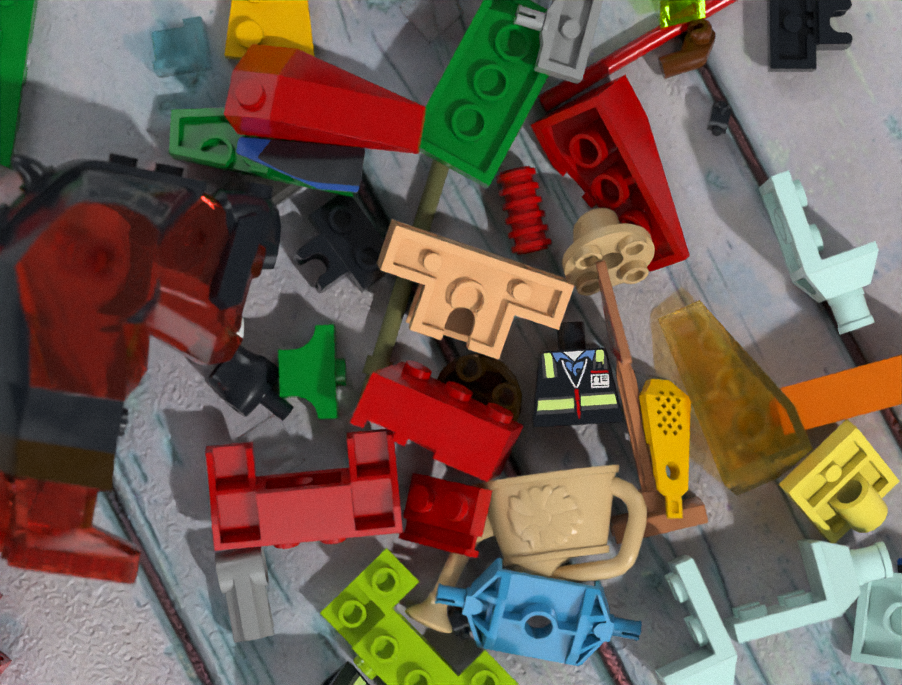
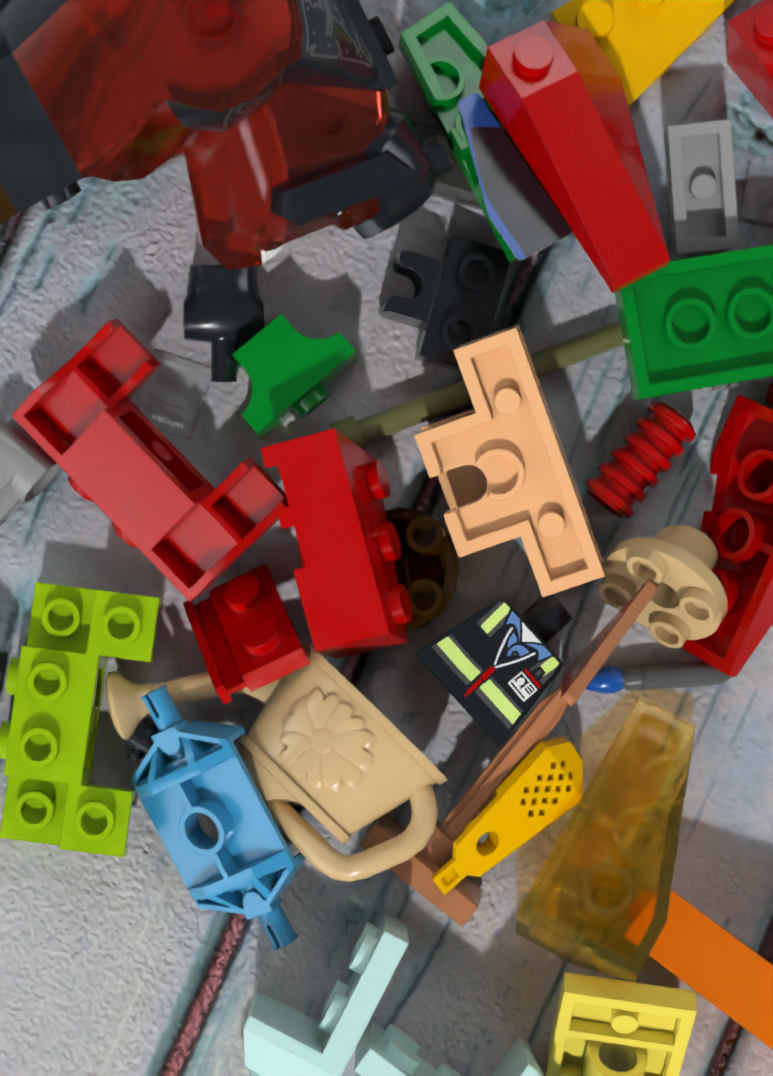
camera: 50 degrees right, 0 degrees up
none -> dark grey piece [586,661,732,694]
none -> light grey plate [664,119,740,255]

